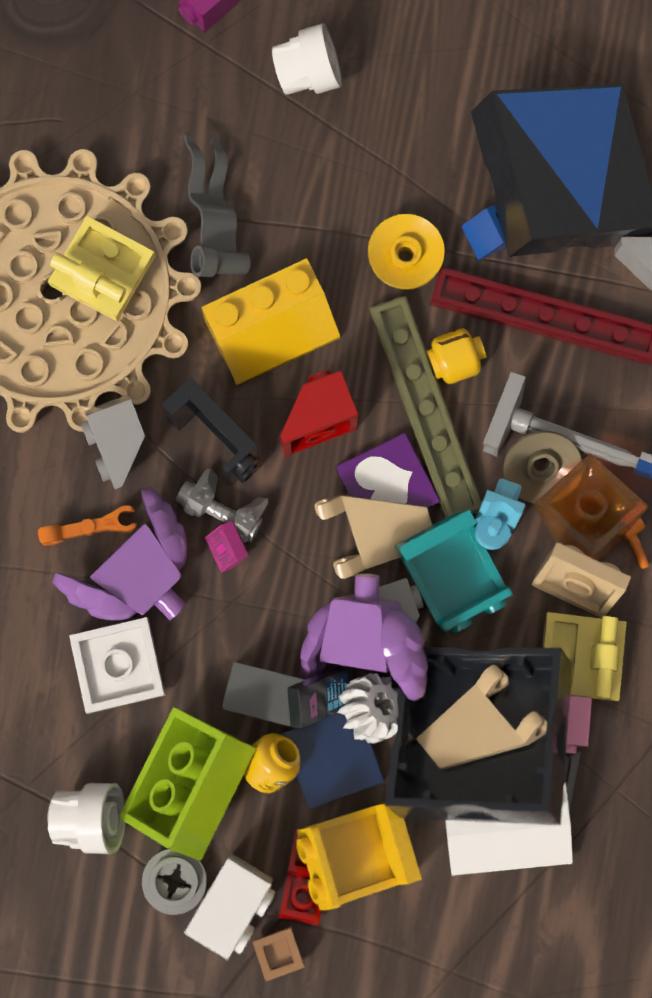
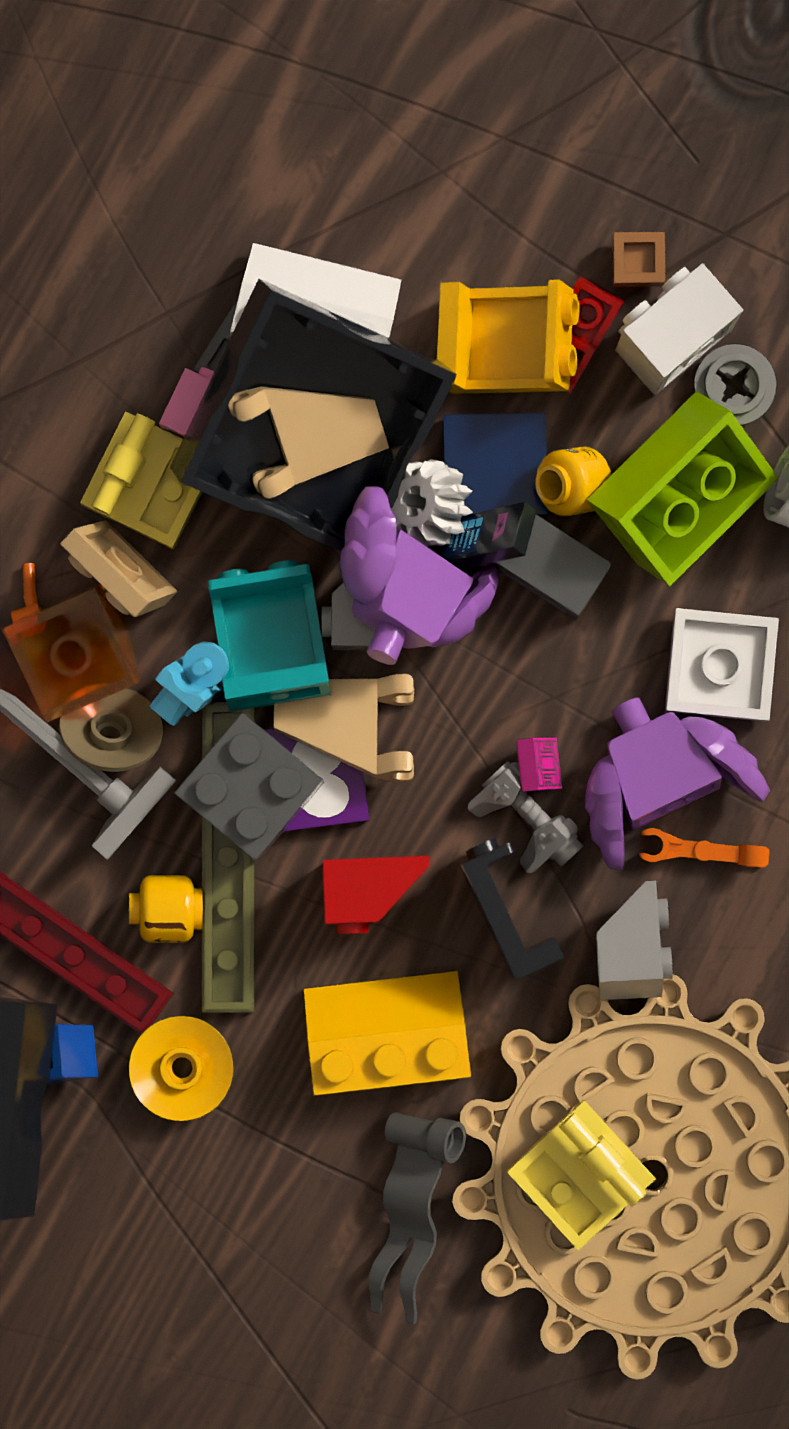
camera: 160 degrees left, 5 degrees up
white piece [272,23,342,95] -> none
none -> dark grey brick [175,712,324,862]

